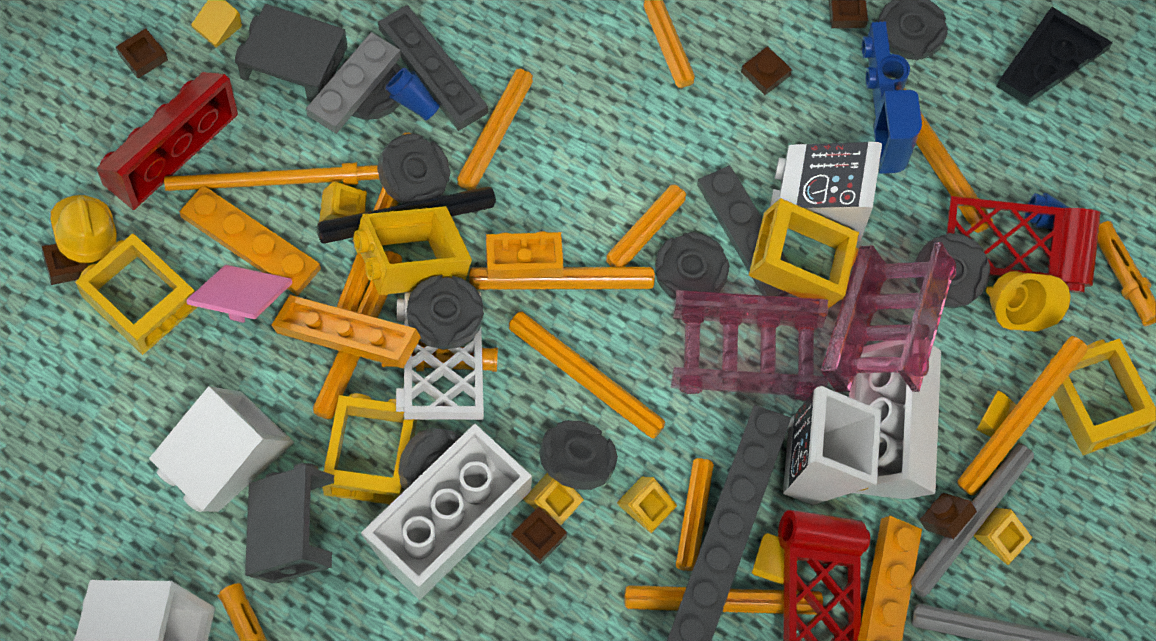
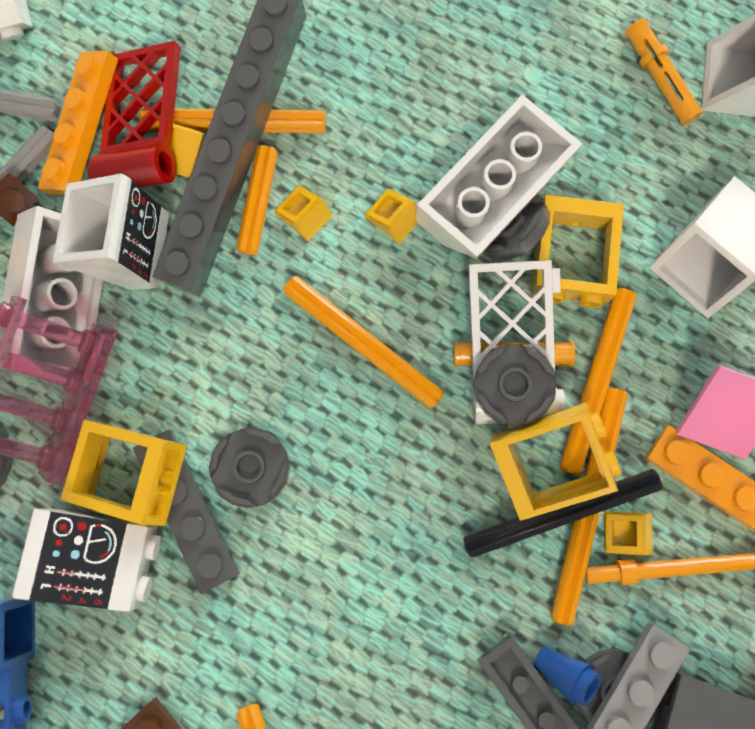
camera: 175 degrees left, 15 degrees up
dark grey panel [245,463,334,584] -> none
light orange plate [272,295,421,369] -> none
dark grey tile [377,134,451,204] -> none
light orange axle [457,69,533,191] -> none
light orange axle [469,267,655,290] -> none
light orange bracket [486,231,564,280] -> none
reddish brown plate [511,506,568,565] -> none
dark grey tile [539,420,618,490] -> none
light orange axle [606,184,686,267] -> none
clear pink fence [671,290,828,401] -> none

